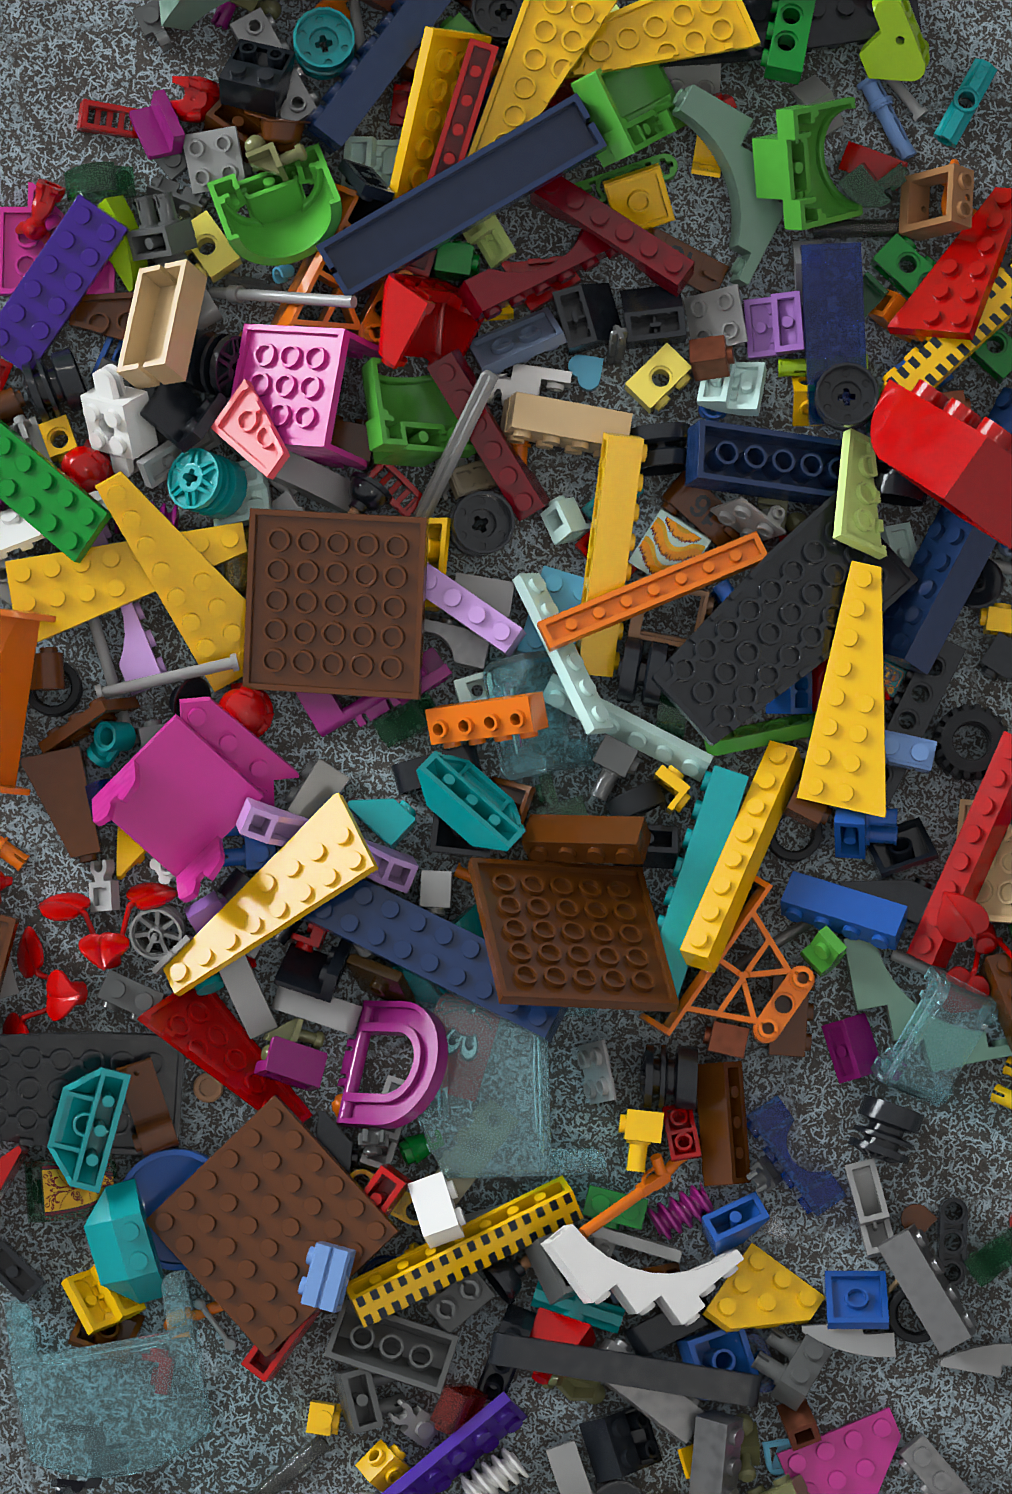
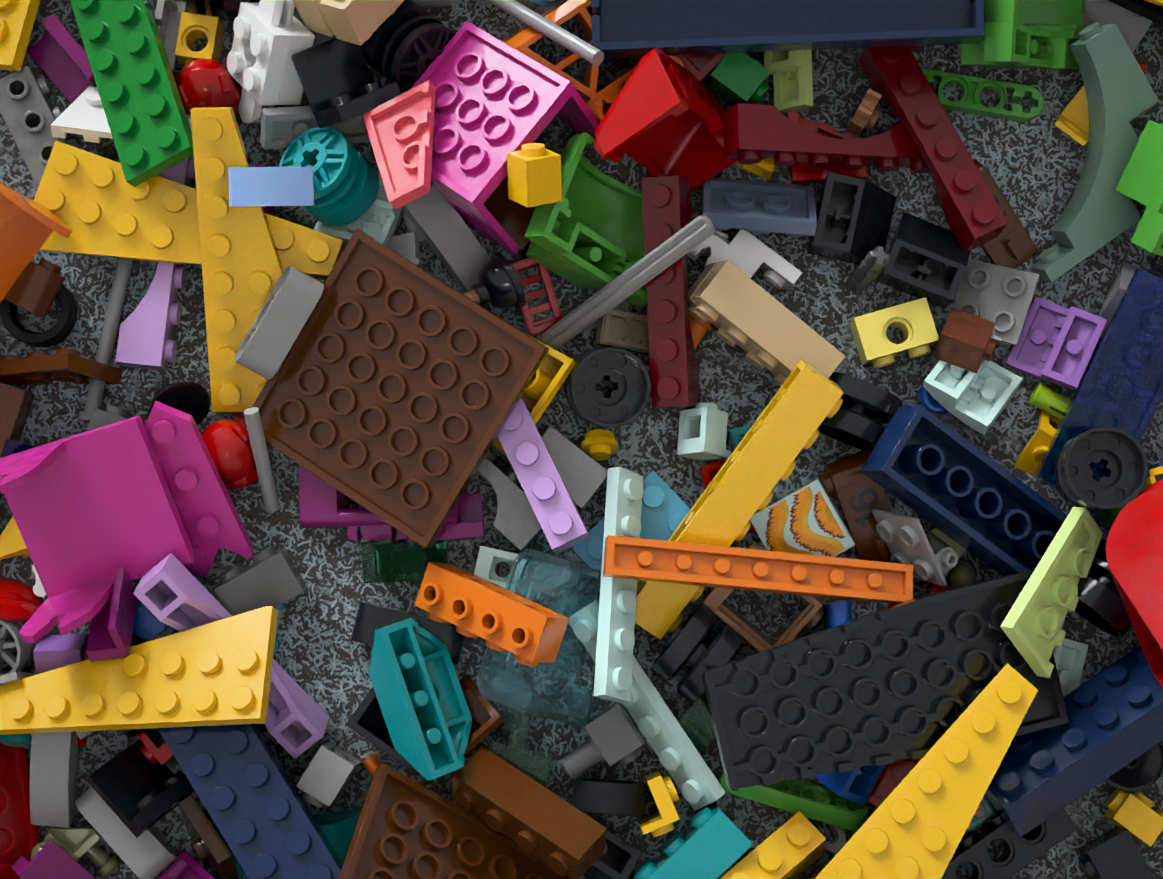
camera: 20 degrees right, 0 degrees up
teal piece [86,721,136,768] -> none
light grey bar [95,653,240,698] -> none
teal slope [347,799,418,849] -> none
medium azure tile [568,355,604,392] -> none
yellow plate [602,163,675,230] -> none
none -> magenta panel [86,568,138,662]
none -> light blue slope [228,166,314,207]
none -> light grey beam [235,266,324,380]
none -> light grey bar [244,407,280,513]
none -> yellow brick [507,143,562,208]
none -> yellow plate [581,429,619,461]
none -> nougat plate [846,88,882,137]

